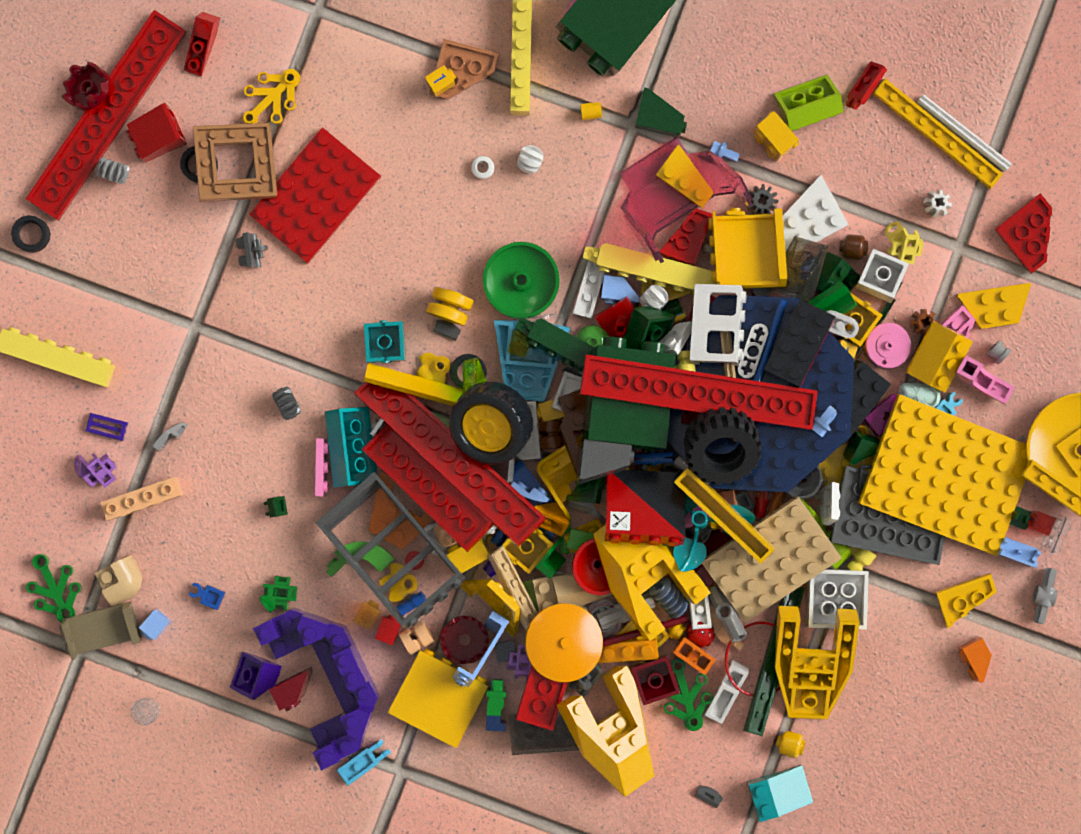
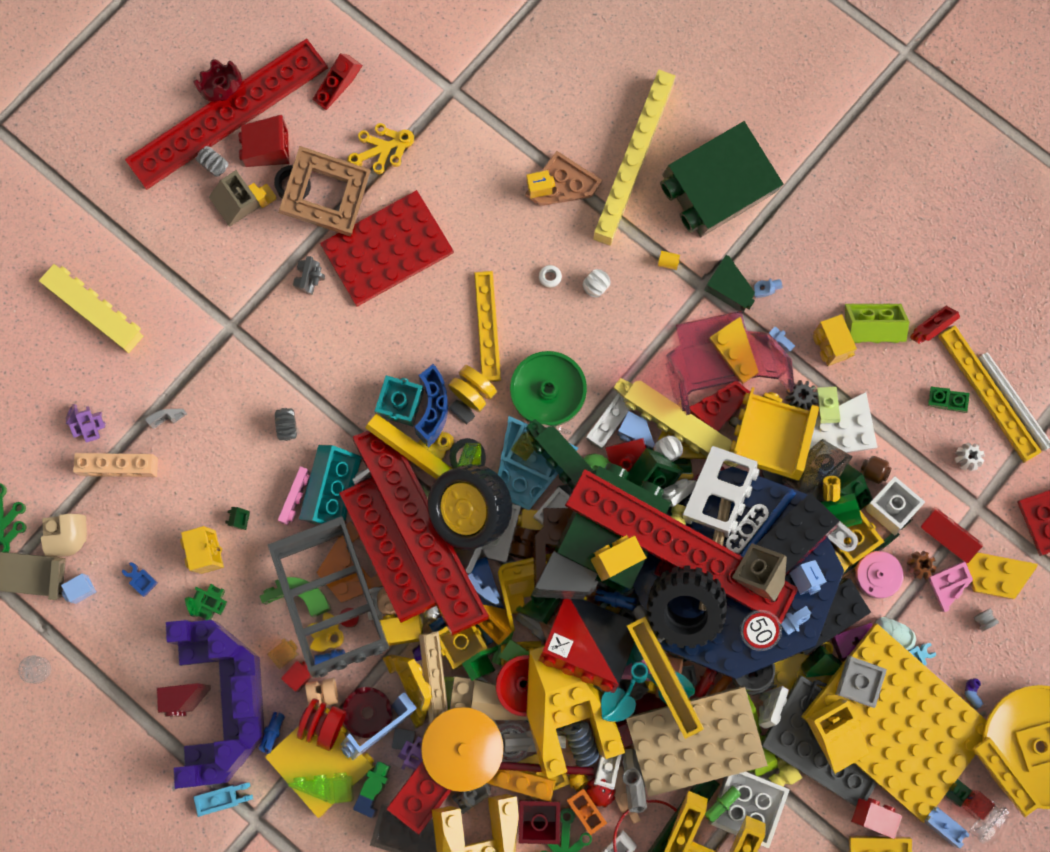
camera: 20 degrees right, 10 degrees down
black tyre [11,215,51,253] -> none
dark purple tile [86,413,128,441] -> none
dark purple slope [230,651,282,700] -> none
light yellow piece [884,221,924,264] -> none
yellow slope [906,321,973,393] -> none
bright pink arch [956,356,1015,405] -> none
none -> yellow brick [180,526,224,574]
none -> dark tan slope [209,170,260,227]
none -> yellow bracket [248,183,277,208]
none -> blue pin [259,712,285,754]
none -> clear neon green slope [288,772,354,804]
none -> red wheel [297,698,346,751]
none -> blue brick [414,364,448,448]
none -> yellow tile [474,271,501,382]
none -> yellow brick [590,535,646,581]
none -> bright green axle [705,786,741,823]
none -> dark tan slope [732,543,787,601]
none -> piece [740,610,782,651]
none -> light blue piece [754,278,783,298]
none -> light blue brick [790,560,827,595]
none -> yellow slope [806,699,869,774]
none -> yellowish green plate [817,387,840,423]
none -> yellow piece [823,476,840,502]
none -> light grey tile [835,656,887,708]
none -> brick [851,797,902,839]
none -> red panel [921,506,983,563]
none -> green slope [928,386,970,413]
none -> arm [965,678,984,709]

